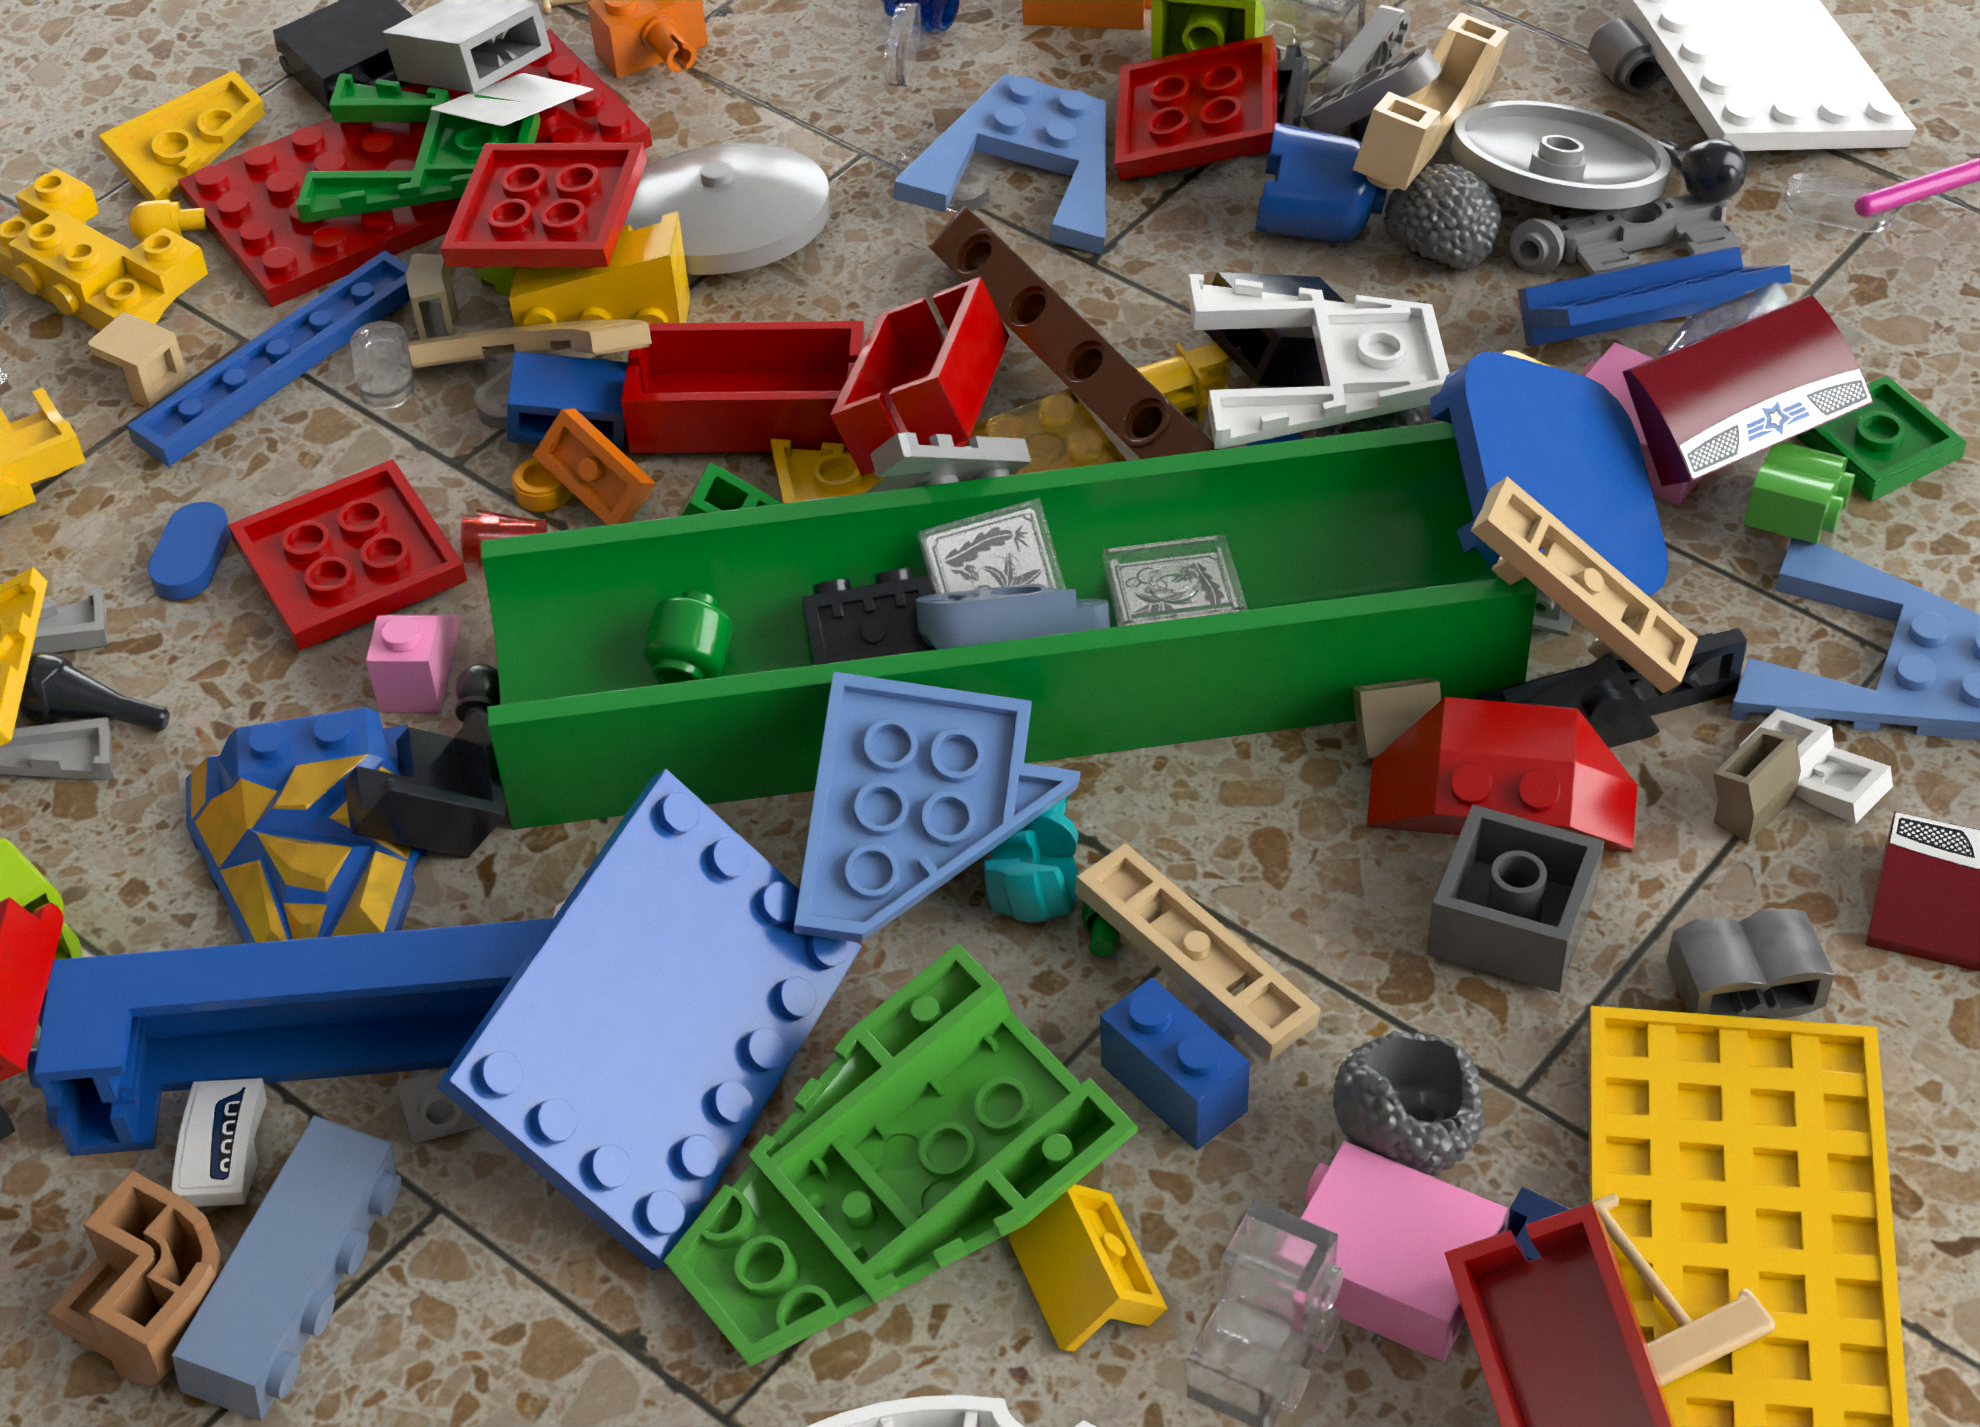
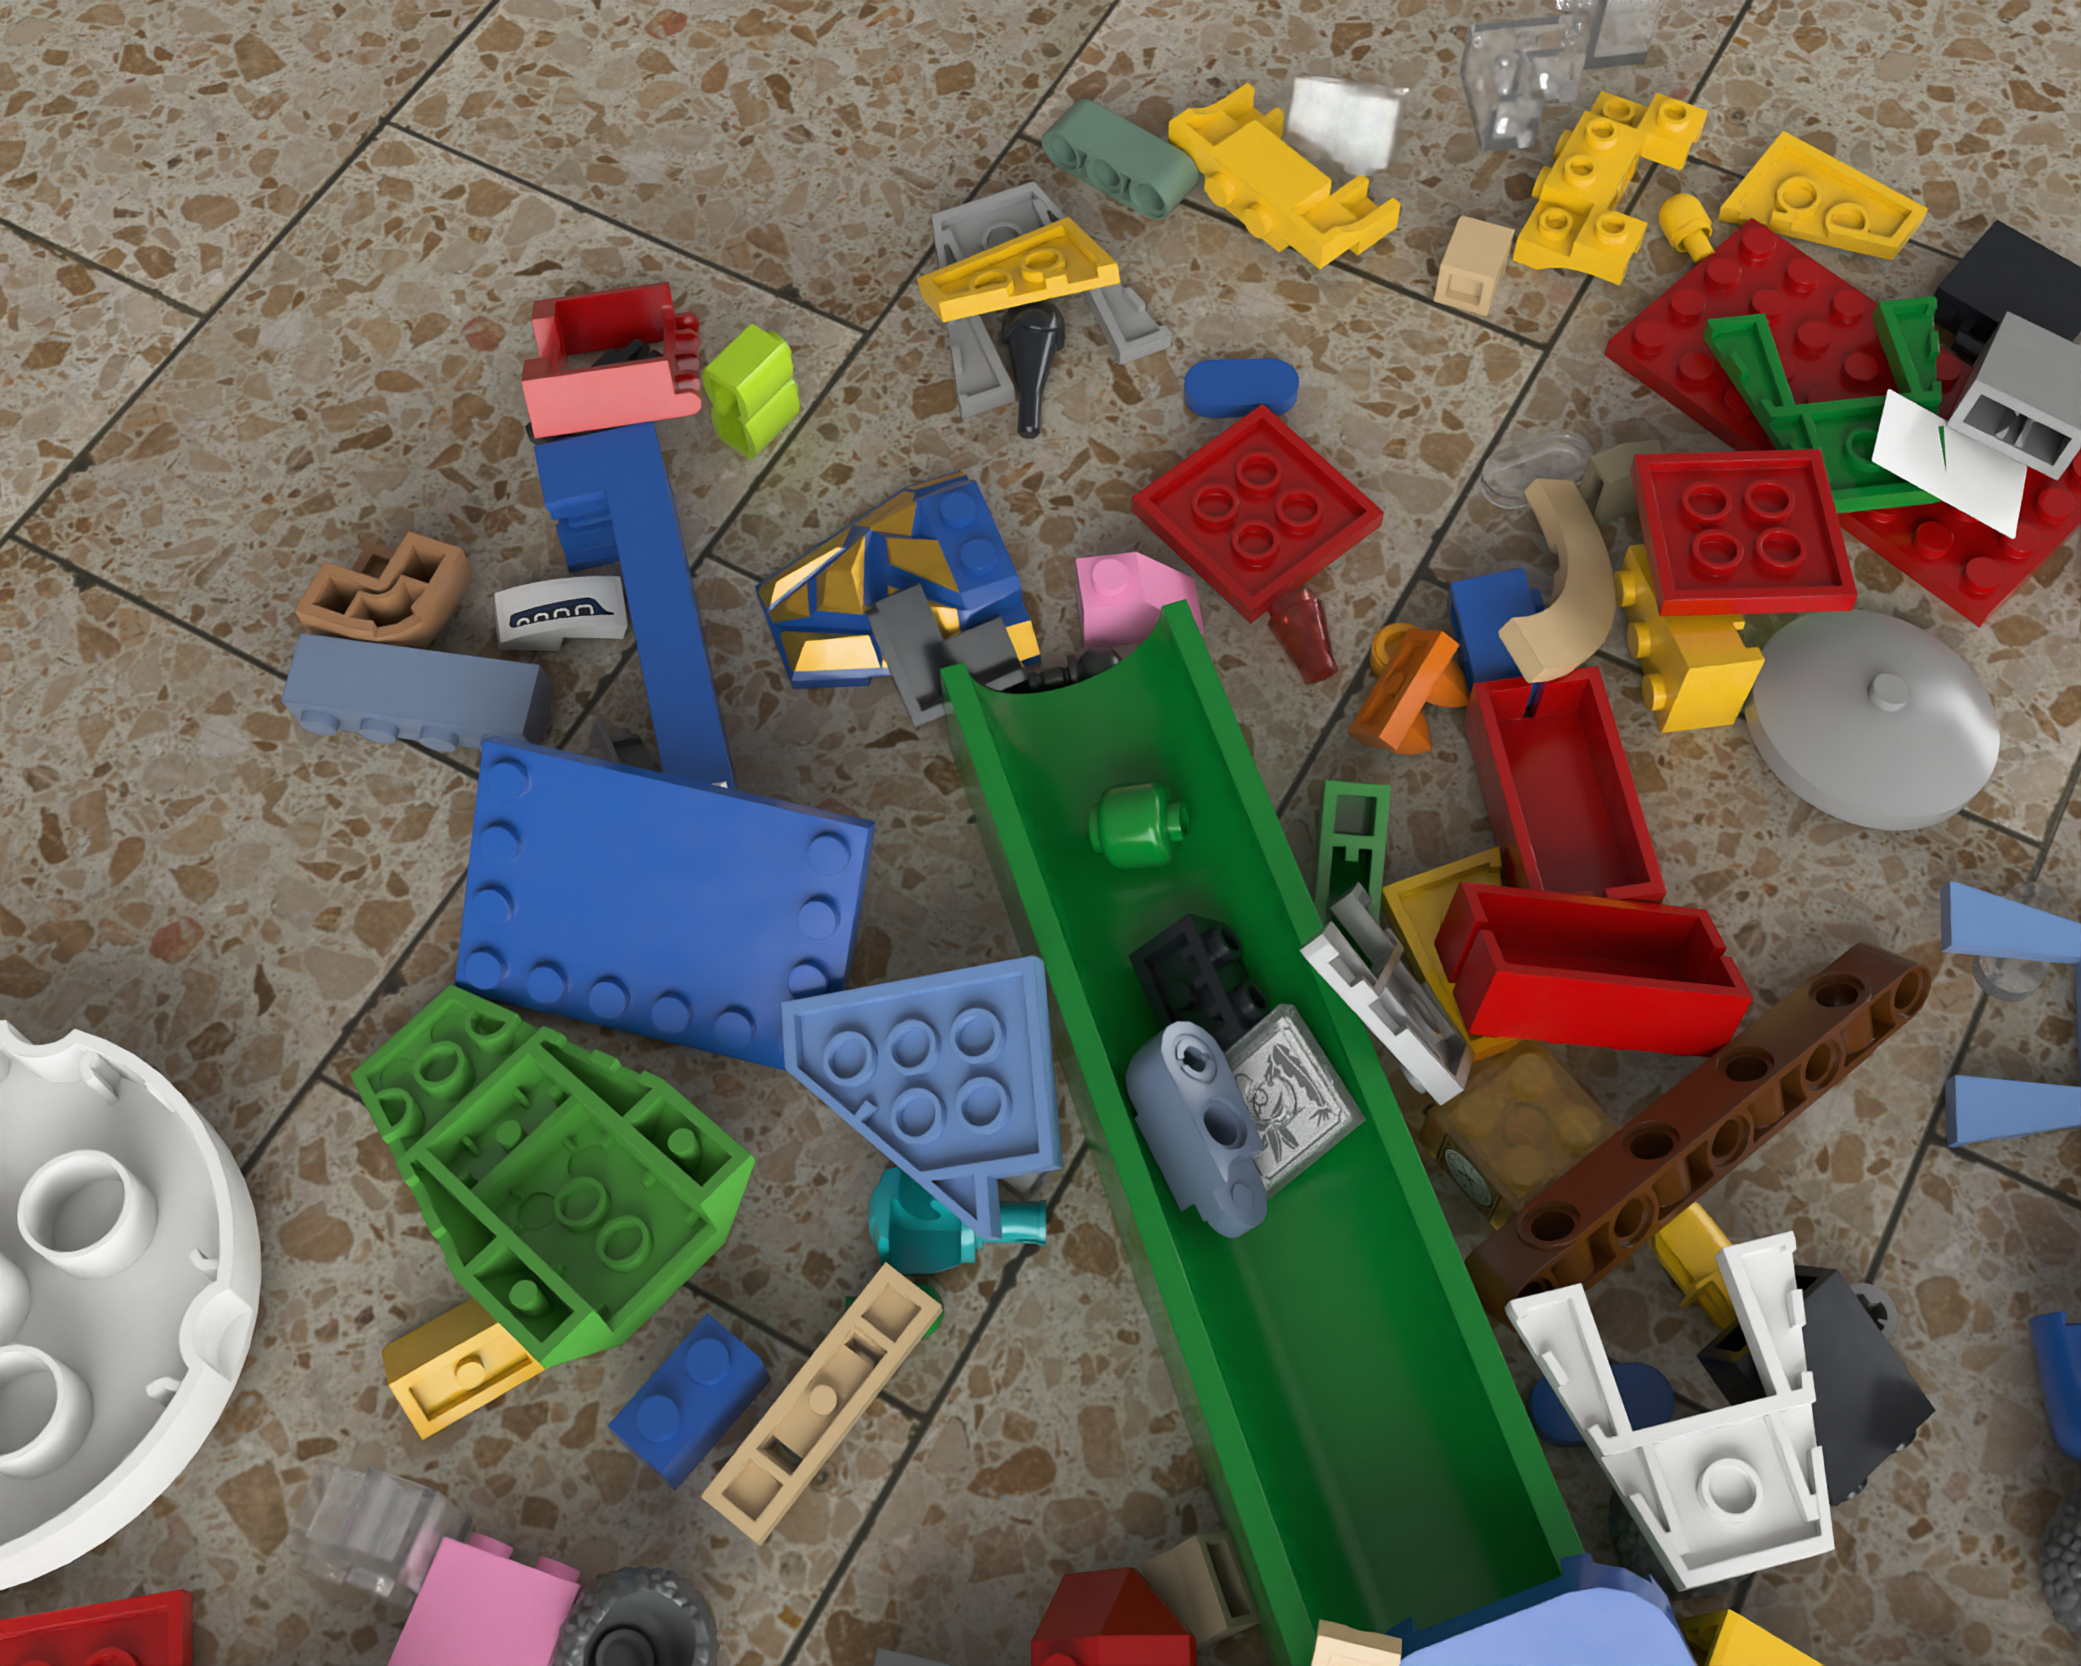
camera: 80 degrees right, 15 degrees up
blue plate [127,250,410,467] -> none
clear tile [1102,534,1248,627] -> none

